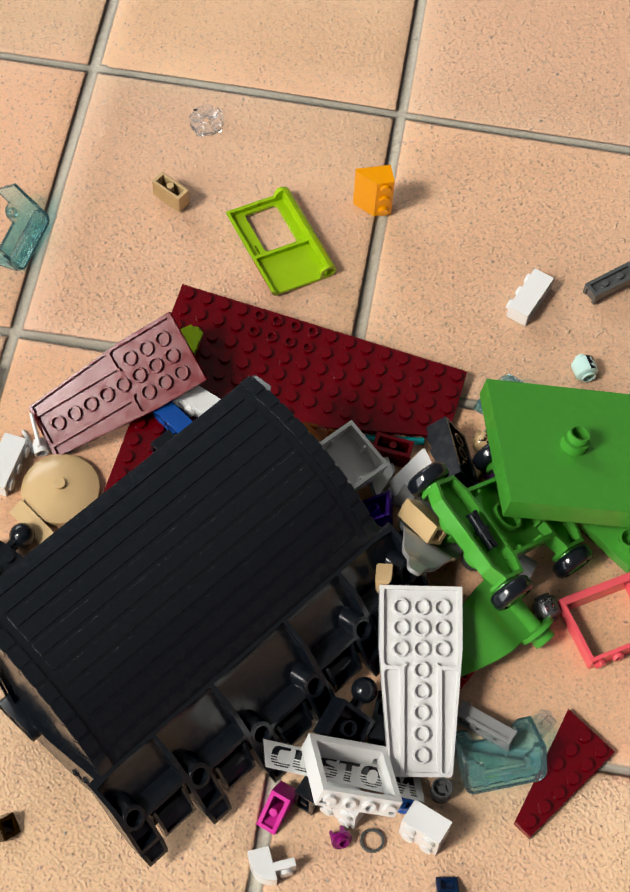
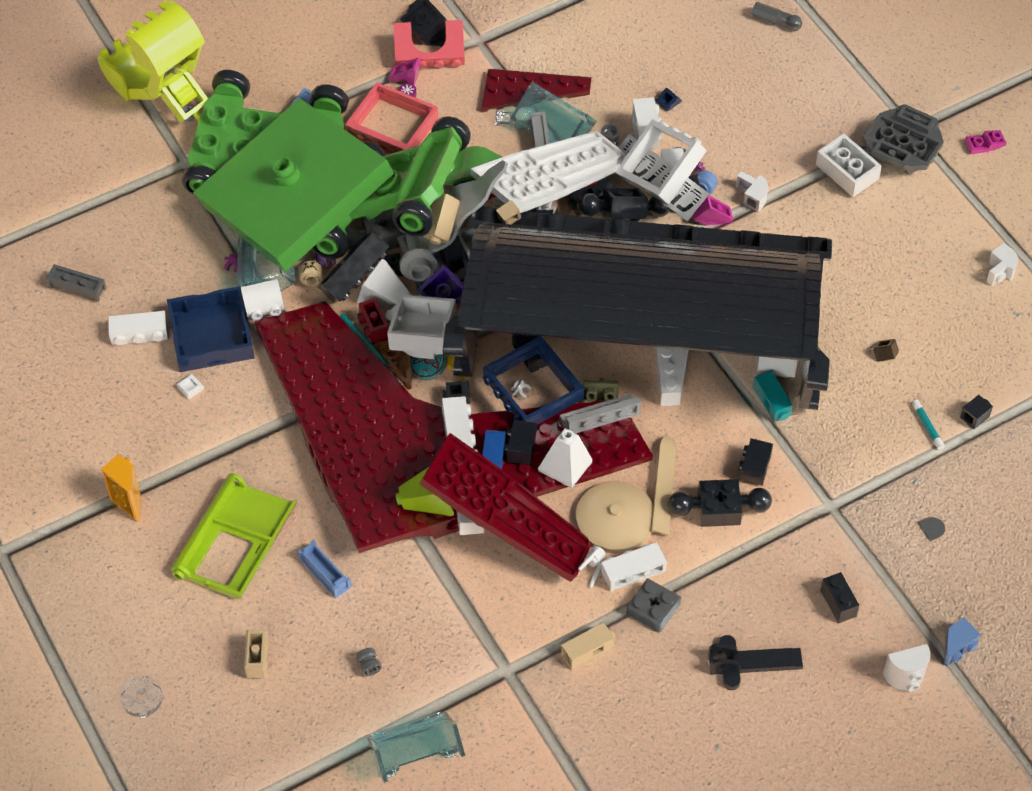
camera: 125 degrees left, 5 degrees down
black pin [465,510,499,552] -> none
light aqua head [571,354,598,383] -> none
none -> dark blue tile [167,286,255,372]
none -> white tile [176,374,204,399]
none -> white brick [241,279,285,320]
none -> medium blue container [298,539,352,598]
none -> dark grey wheel [355,647,382,676]
none -> white slope [538,429,592,488]
none -> medium blue head [696,170,717,195]

